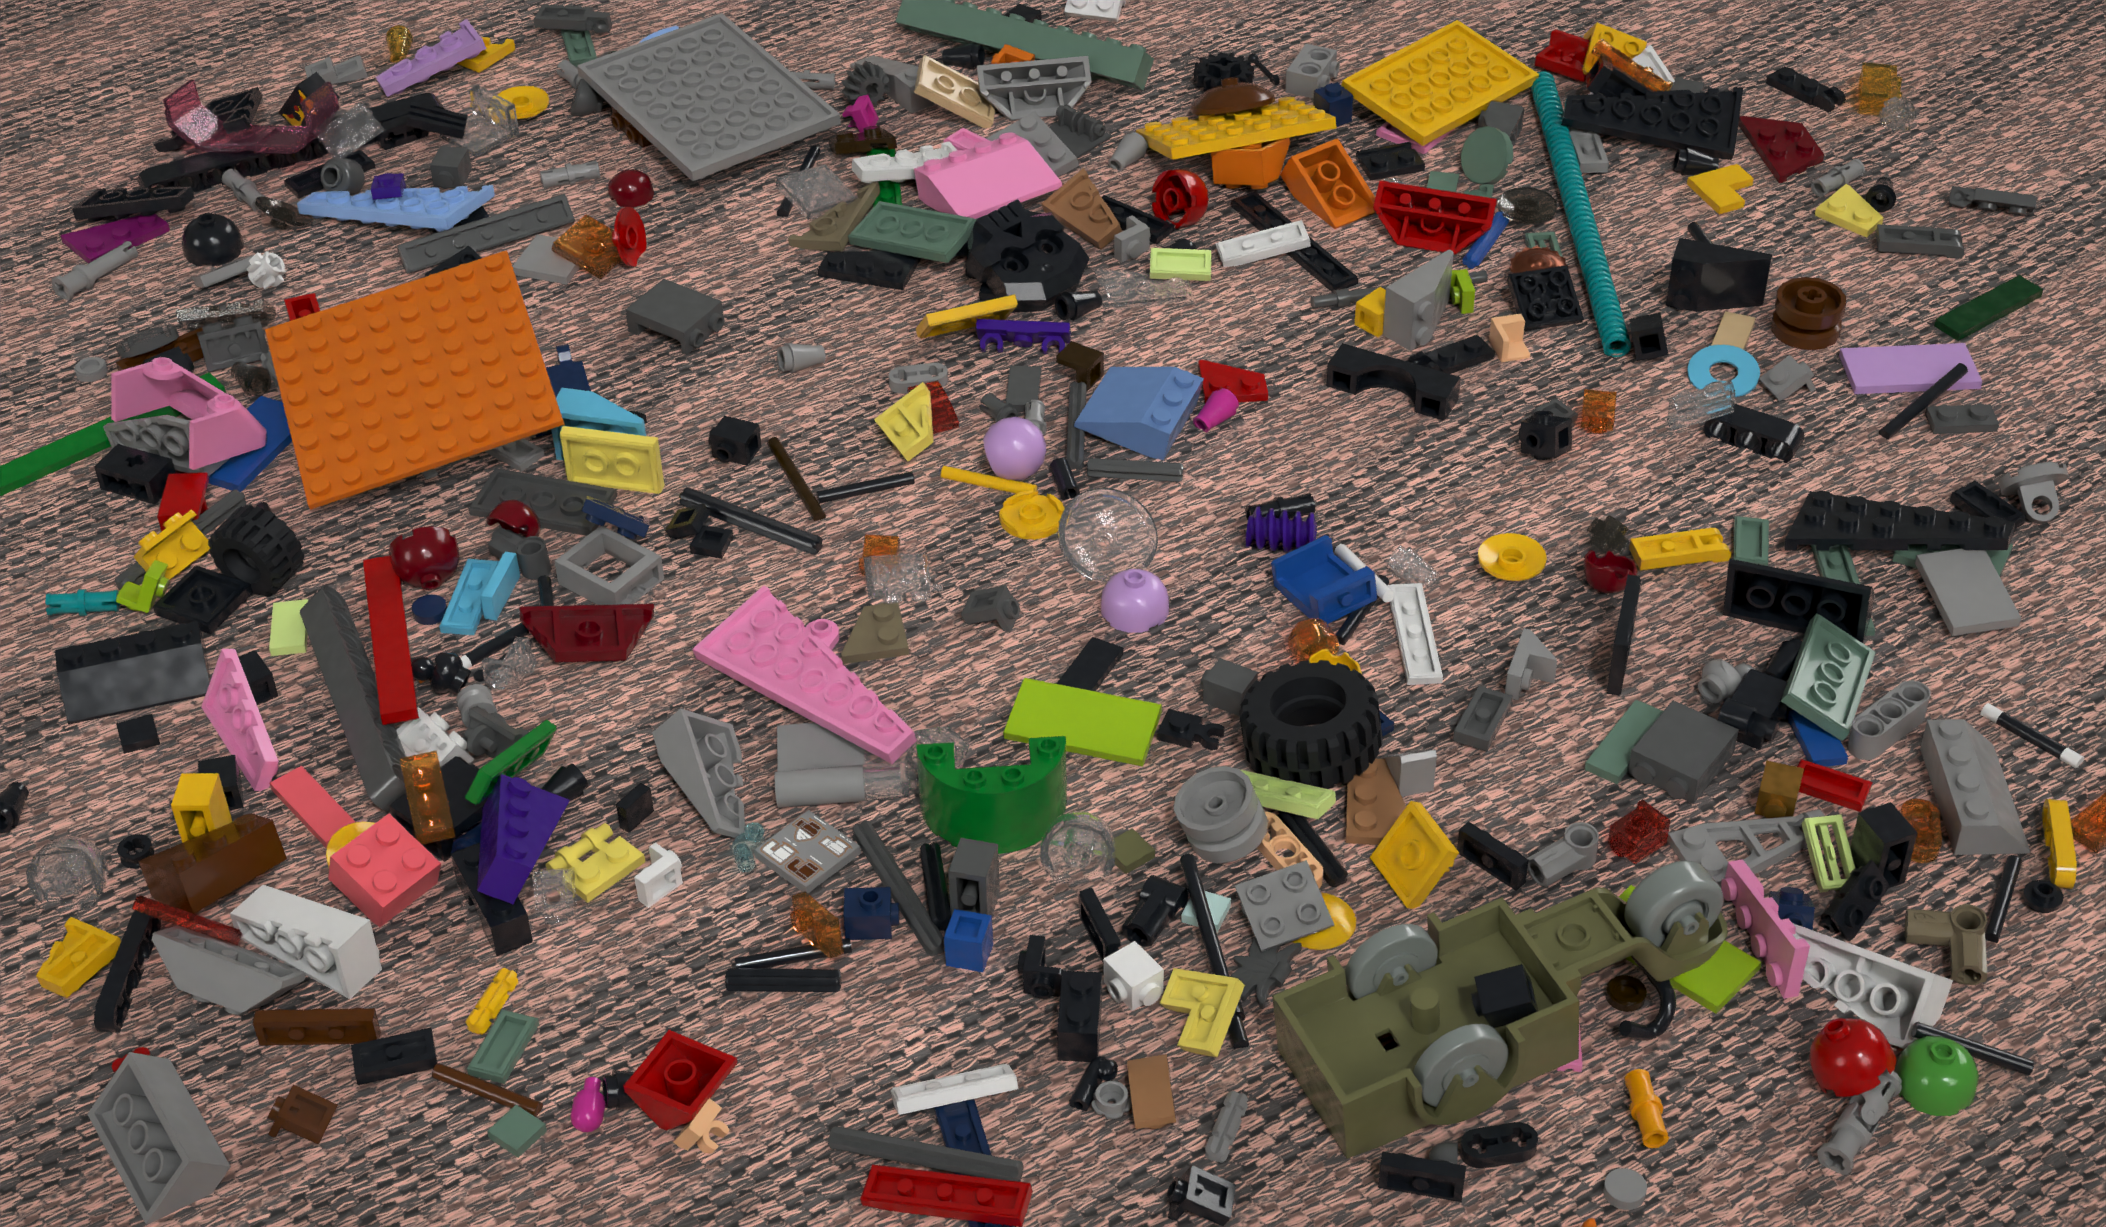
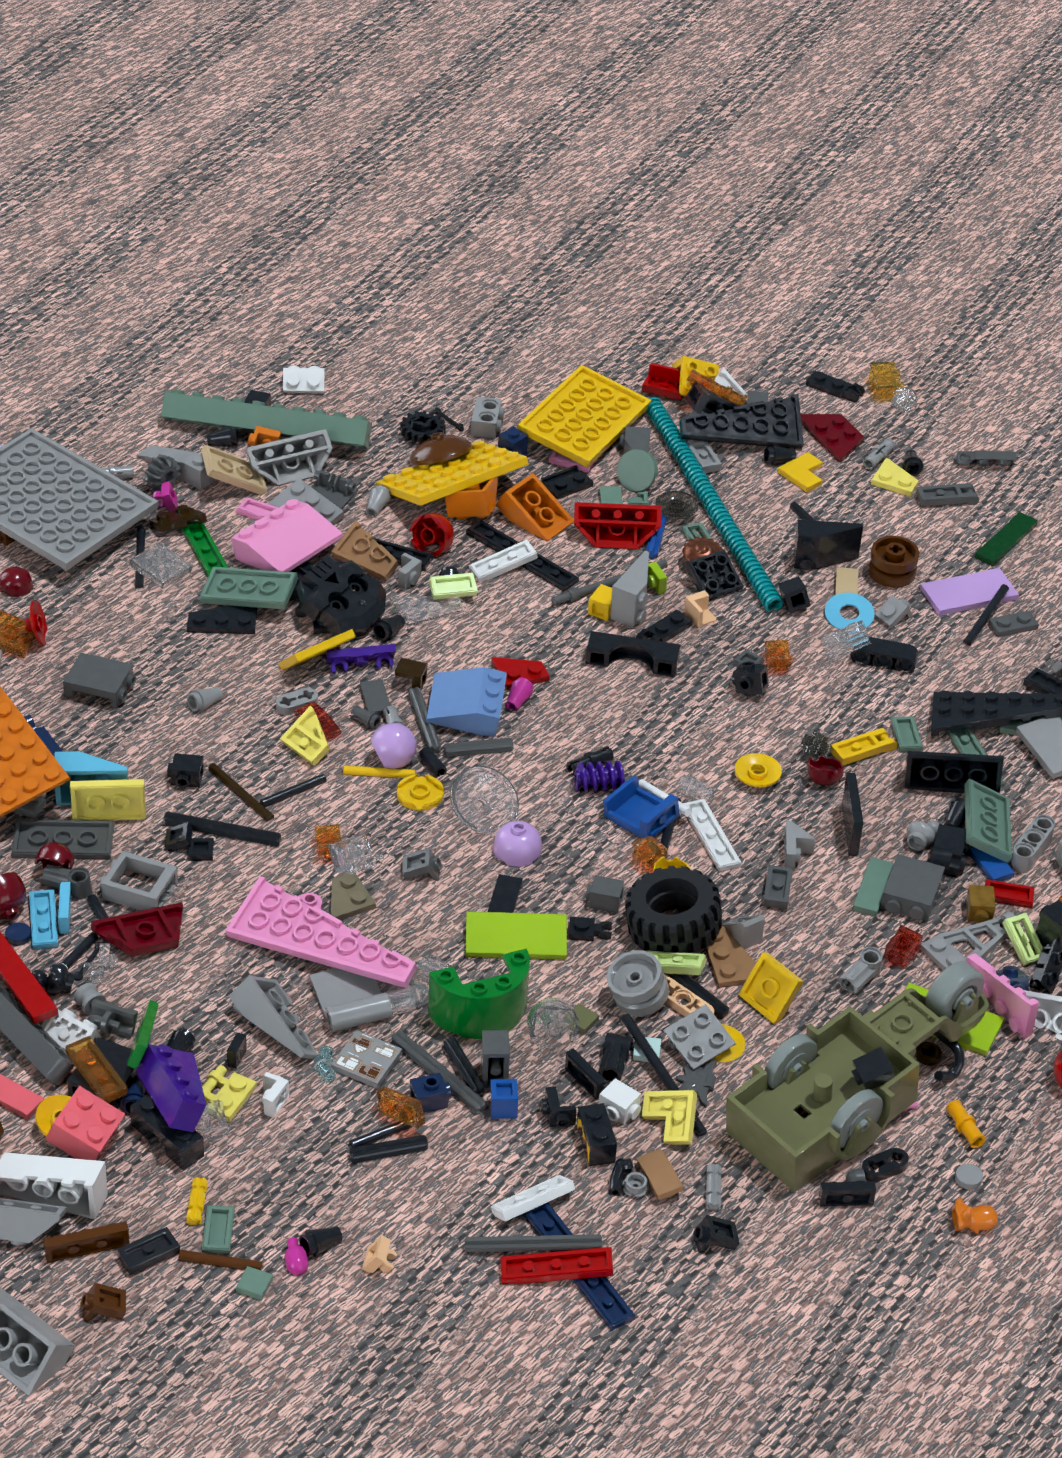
camera: 20 degrees left, 0 degrees up
dark blue wing [581,496,650,540] -> none
red slope [623,1030,738,1131] -> none
dark tan wing [788,182,880,252] -> none
white wing [852,142,957,184] -> none
black plate [1457,821,1529,891] -> none

